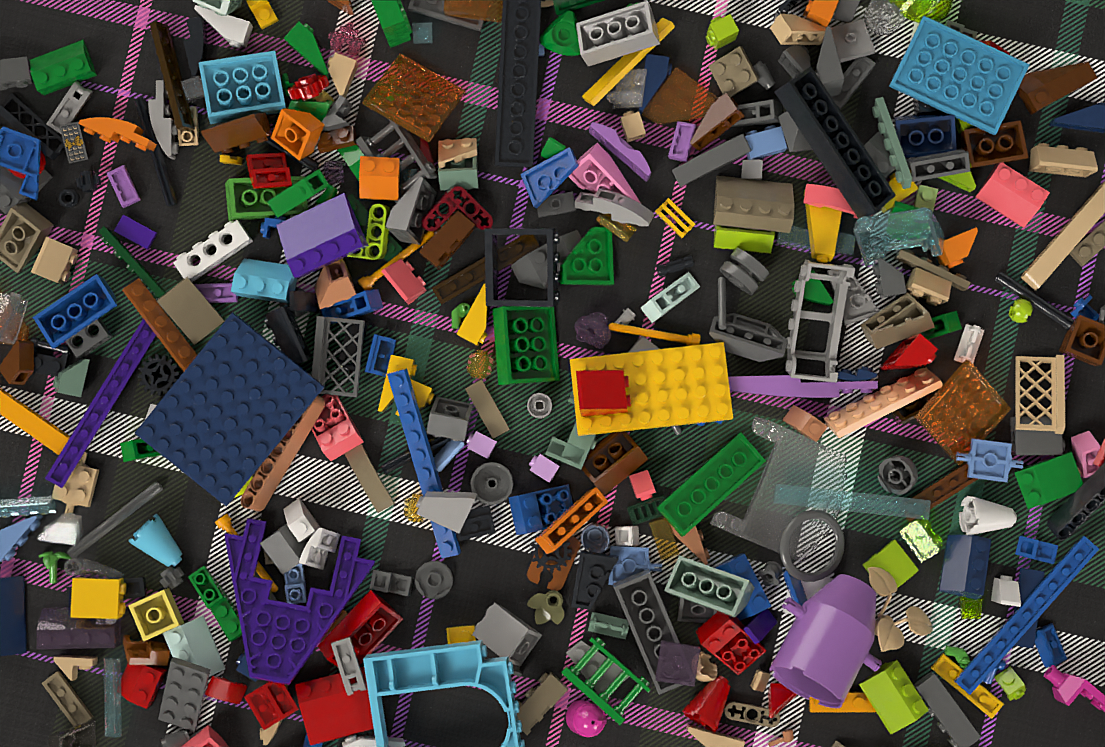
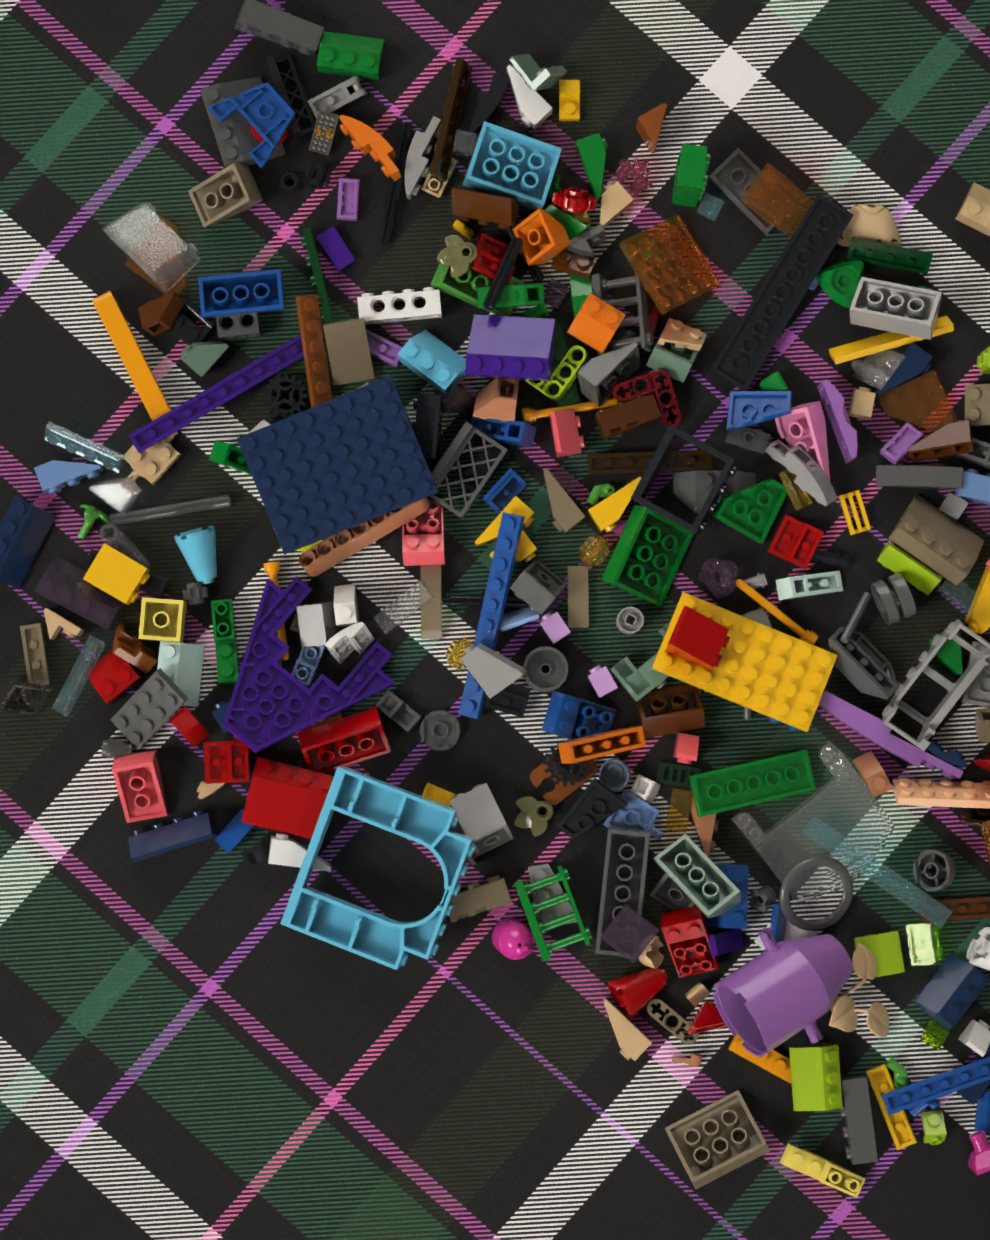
camera: 25 degrees right, 0 degrees up
tan slope [31,236,78,285] -> none
blue bracket [260,216,286,239] -> none
light grey plate [331,637,367,695] -> none
sand green hinge [588,612,629,639] -> none
none -> clear tile [373,580,434,634]
none -> olive plate [437,235,477,277]
none -> black axle [483,236,523,311]
none -> dark tan slope [543,468,585,534]
none -> red slope [767,515,824,569]

